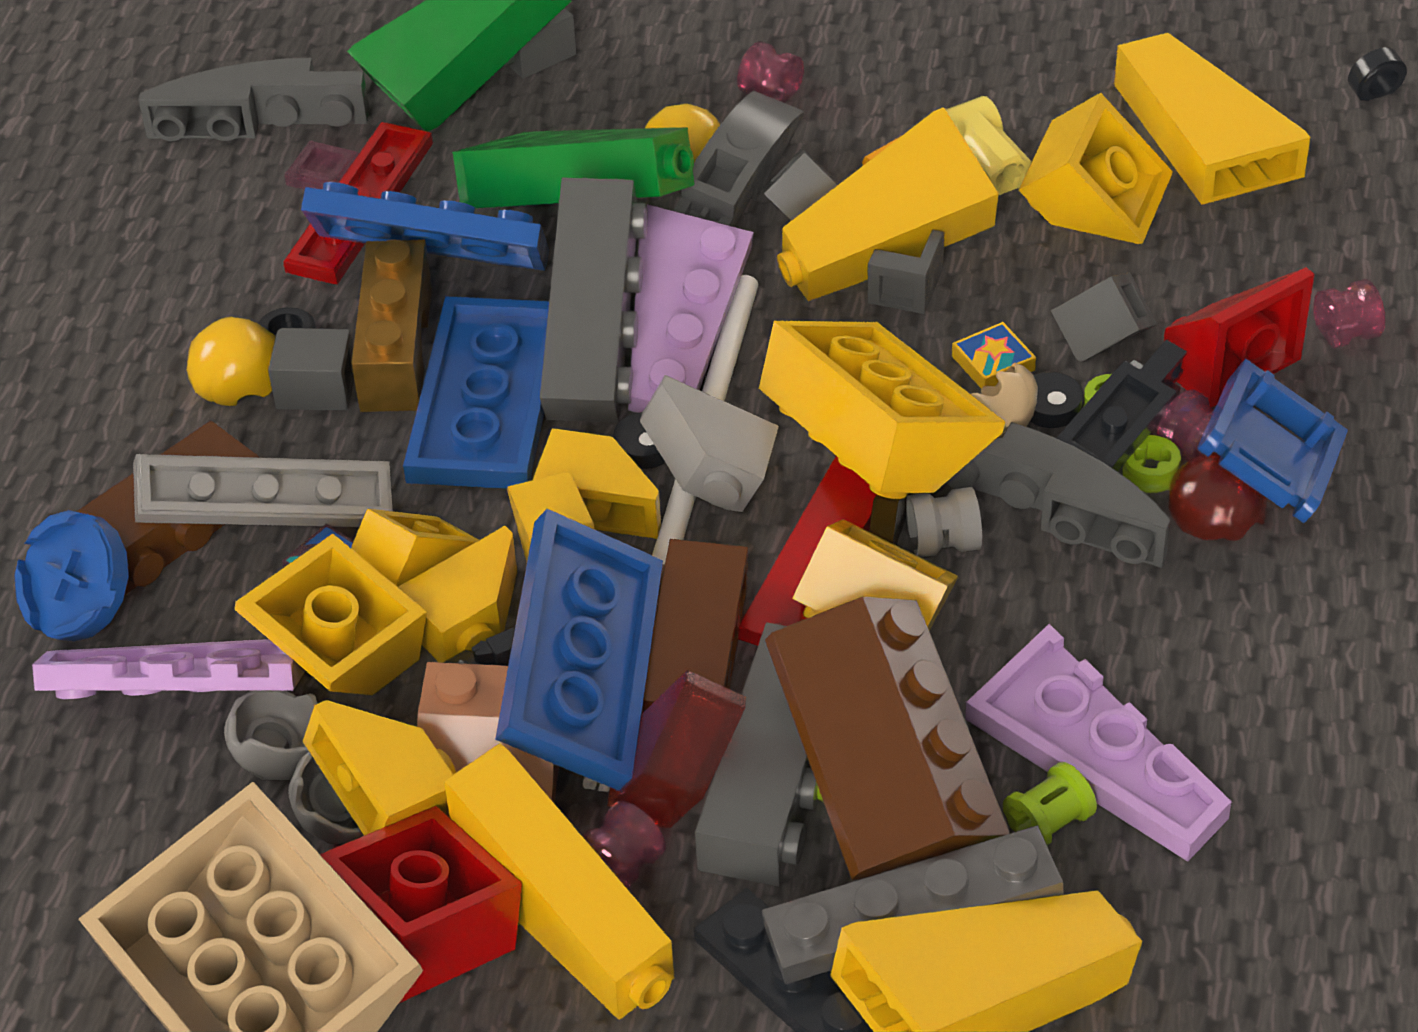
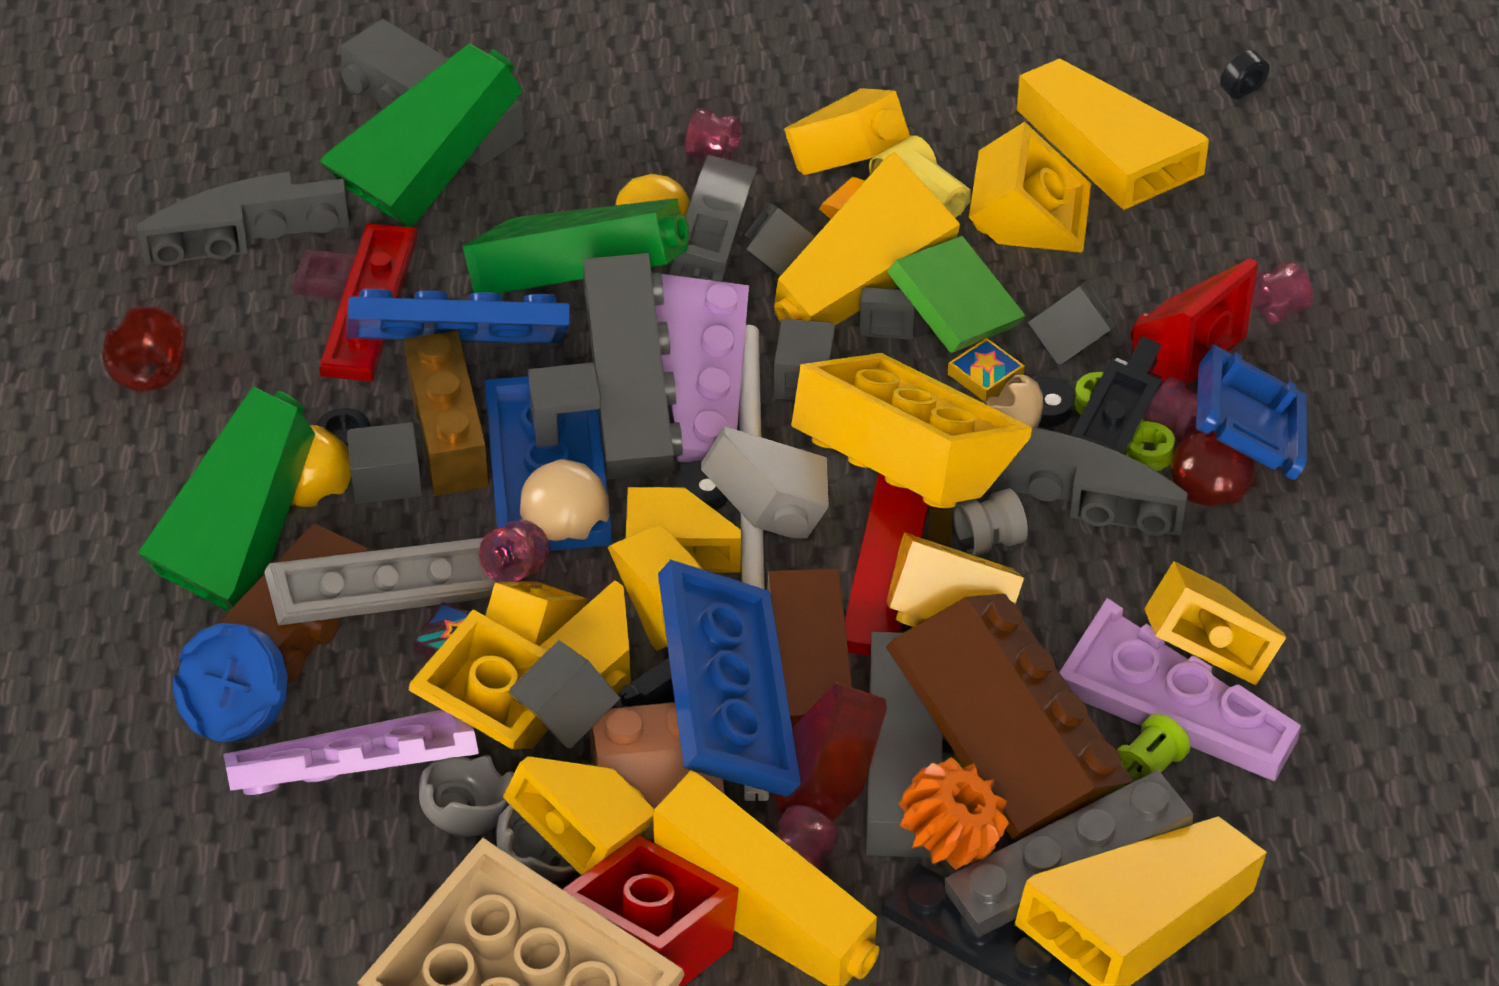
camera: 15 degrees left, 0 degrees up
none -> clear red hair [102,307,186,393]
none -> green slope [138,386,315,612]
none -> clear pink wheel [479,519,550,582]
none -> dark grey panel [509,640,620,748]
none -> tan hair [520,459,610,541]
none -> dark grey panel [528,362,601,447]
none -> dark grey panel [774,319,835,400]
none -> yellow slope [784,88,910,176]
none -> bright green tile [887,236,1026,353]
none -> orange gear [898,757,1009,870]
none -> yellow slope [1144,561,1287,685]

